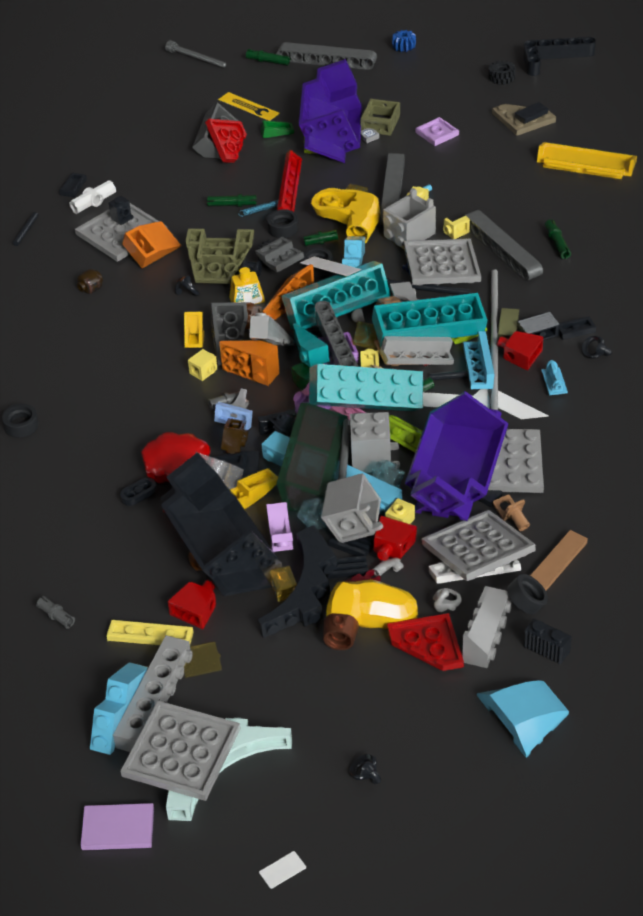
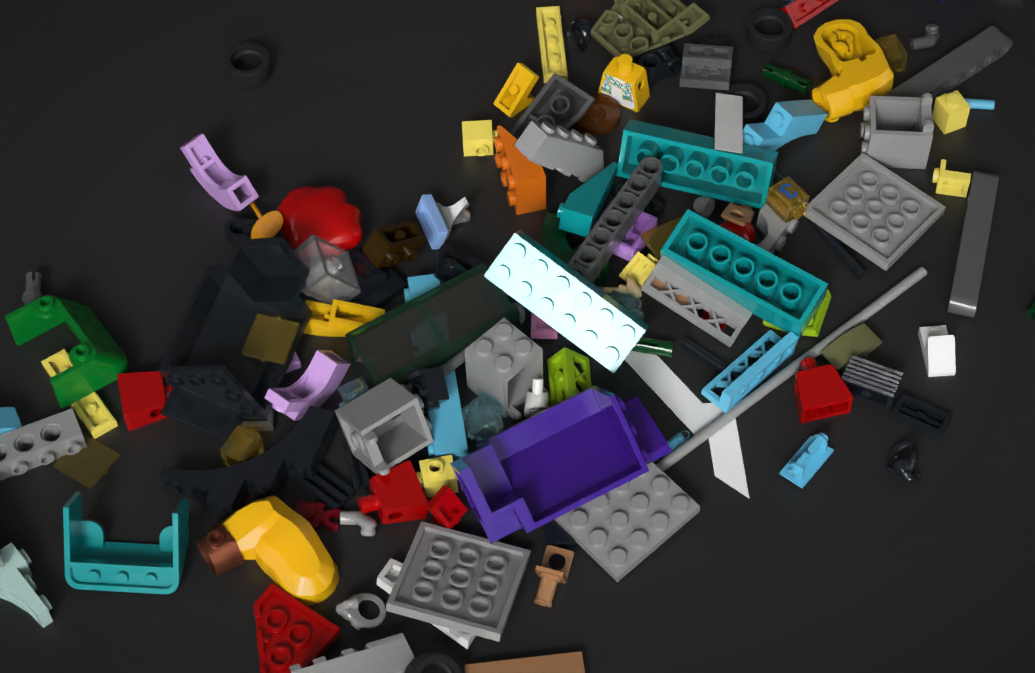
camera: 45 degrees right, 10 degrees up
dark grey pin [208,391,247,411] -> none
orange wedge [263,264,314,320] -> none
none -> green windscreen [5,295,129,409]
none -> teal windscreen [63,492,189,594]
none -> lavender arch [180,134,259,211]
none -> clear yellow piece [241,314,300,365]
none -> light orange piece [250,201,284,239]
none -> black brick [406,367,449,411]
none -> red bracket [425,485,468,529]
none -> white piece [524,378,550,418]
none -> light yellow tile [536,6,568,83]
none -> clear yellow brick [766,176,810,224]
none -> dark grey arm [910,23,940,50]
none -> white slope [918,325,956,377]

